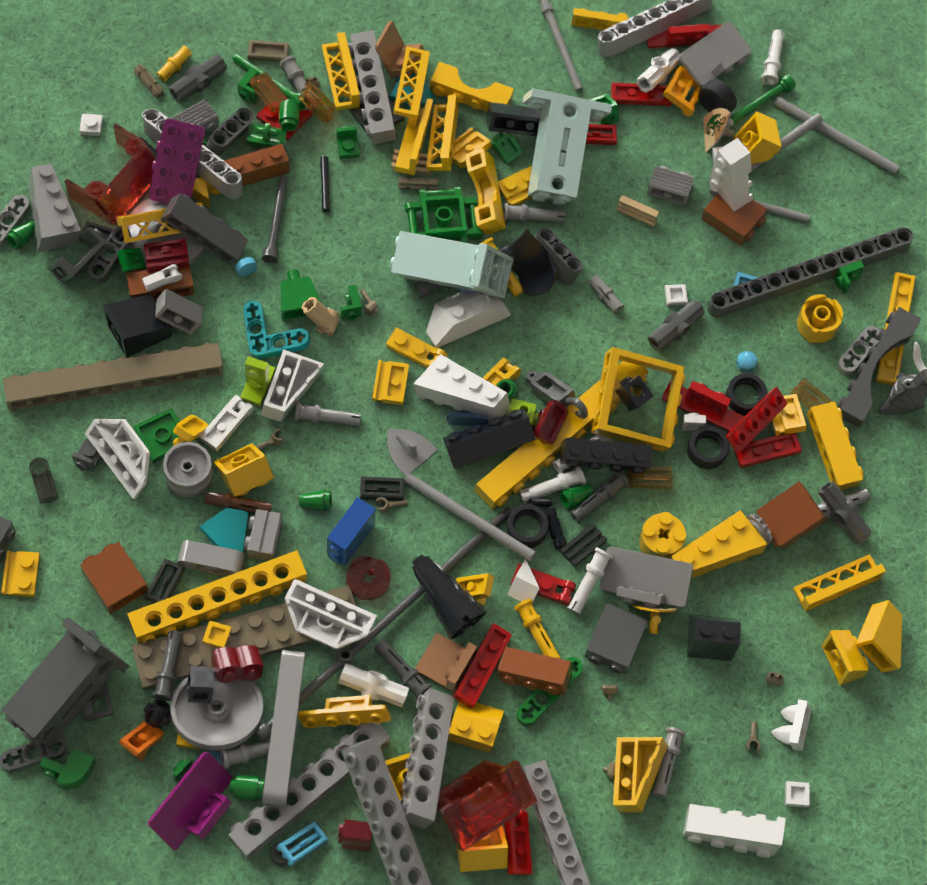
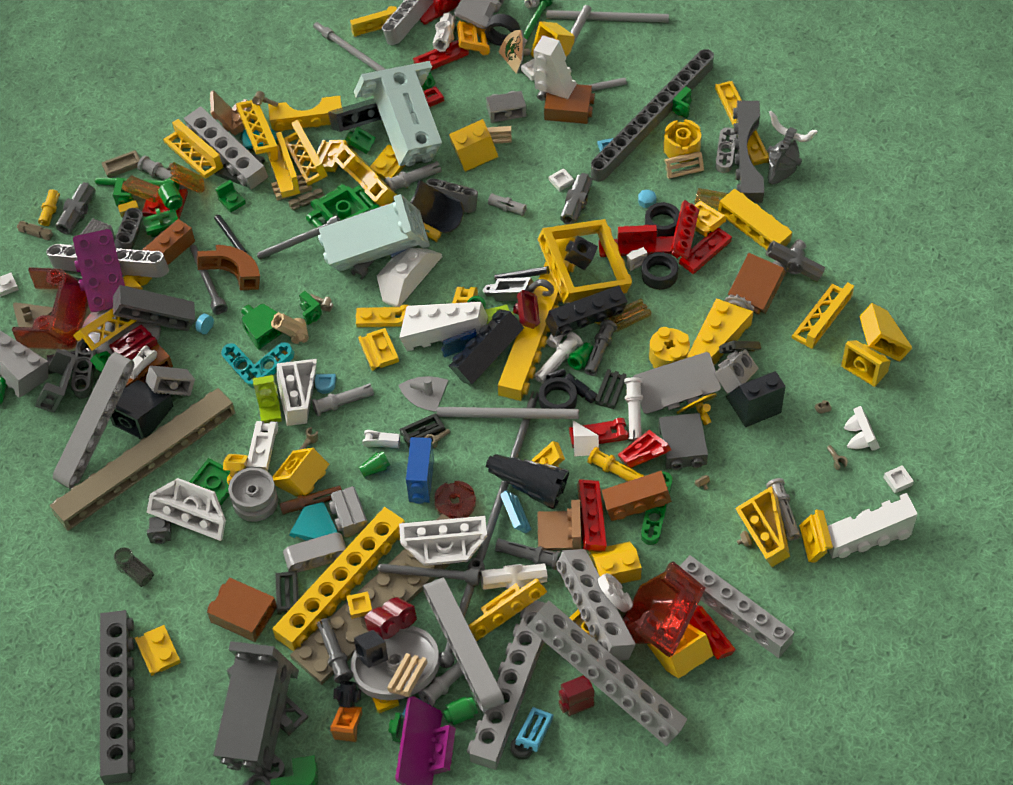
camera: 20 degrees left, 10 degrees down
none -> dark tan piece [13,302,54,336]
none -> light grey beam [53,352,135,489]
none -> yellow plate [118,200,139,217]
none -> dark orange arch [197,245,260,290]
none -> dark tan hand [252,91,278,107]
none -> dark grey piece [257,215,341,259]
none -> medium azure tile [315,374,336,394]
none -> white bar [362,430,401,448]
none -> dark grey piece [377,564,481,586]
none -> tan tile [387,653,427,697]
none -> yellow slope [449,119,499,172]
none -> black bar [494,266,550,281]
none -> medium azure tile [501,490,532,533]
none -> white tile [598,573,633,612]
none -> red wing [618,430,672,468]
none -> tan tile [664,151,704,178]
none -> light grey brick [714,349,759,394]
none -> pearl dark grey tile [719,340,761,354]
none -> yellow plate [799,509,833,563]

